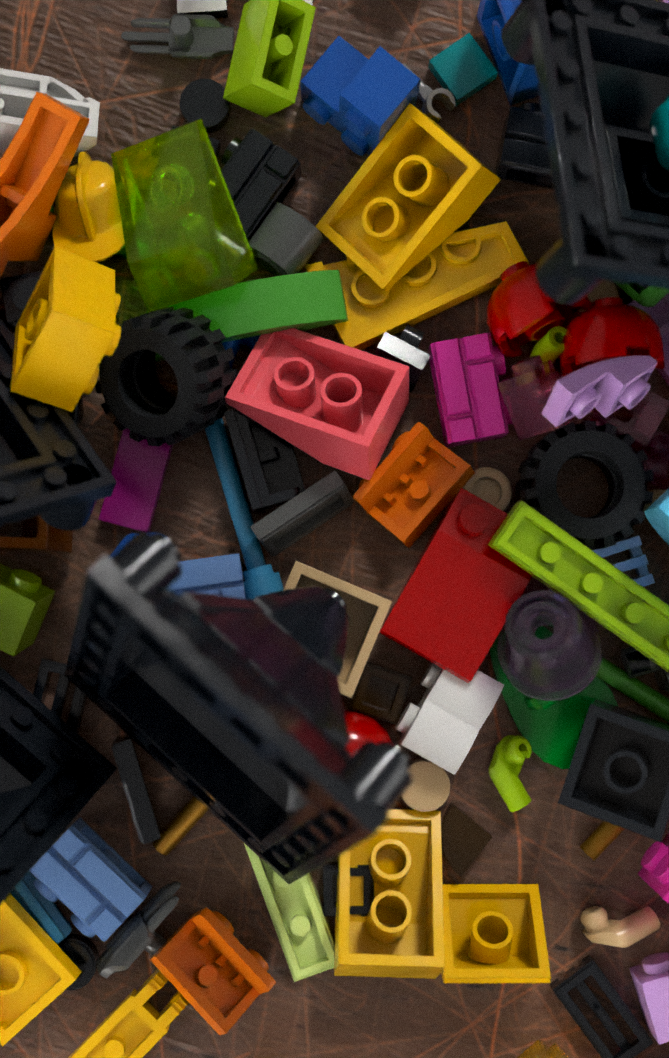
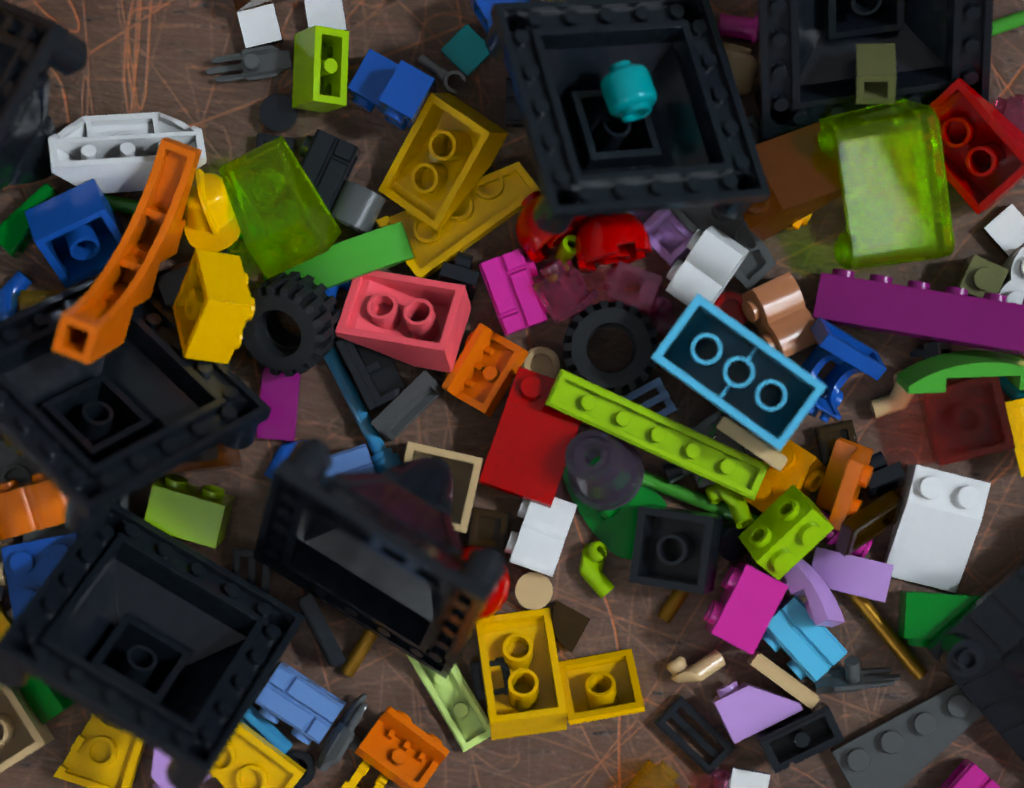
camera: 10 degrees left, 0 degrees up
lavender slope [541,356,658,427] -> none

